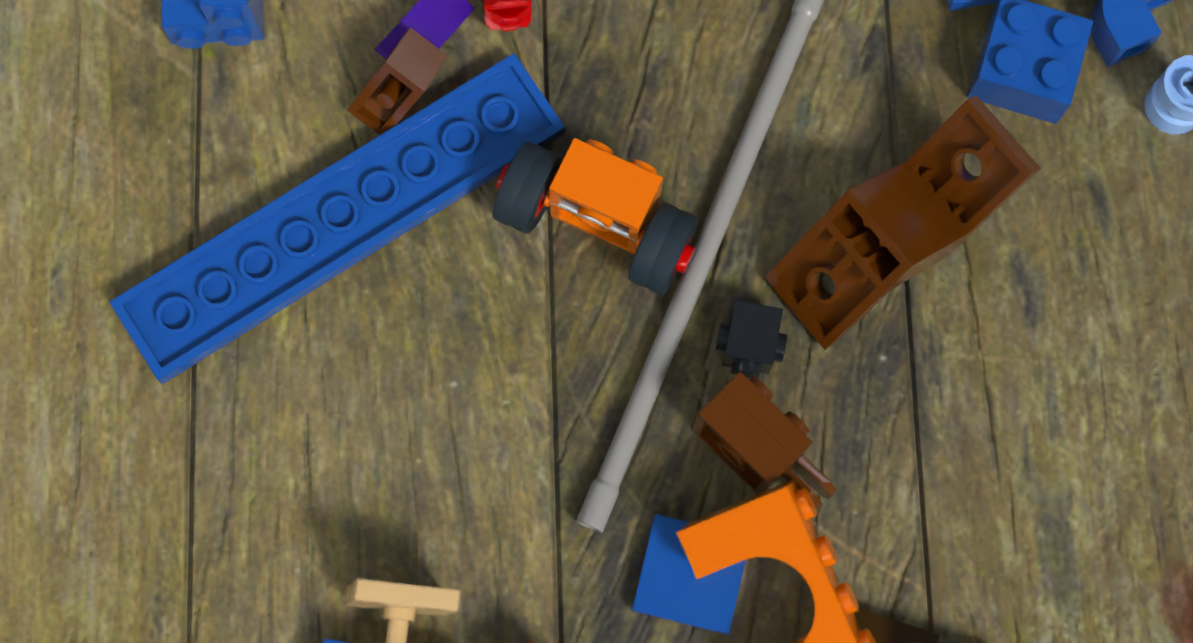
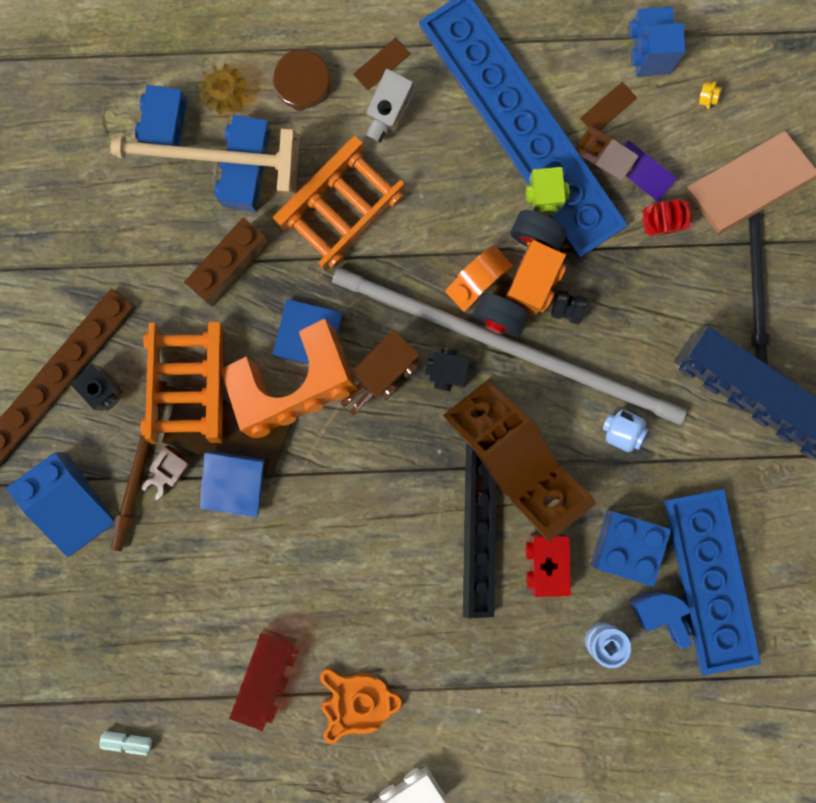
camera: 90 degrees right, 10 degrees up
none -> reddish brown tile [272,50,330,111]
none -> orange fence [273,135,405,271]
none -> reddish brown sticker [353,38,410,90]
none -> light grey torso [365,68,417,144]
none -> orange brick [445,245,514,312]
none -> black plate [463,443,496,619]
none -> red brick [525,534,571,597]
none -> lime brick [526,167,569,215]
none -> black wheel [551,289,587,325]
none -> reddish brown sticker [580,82,637,131]
none -> light blue head [603,410,649,452]

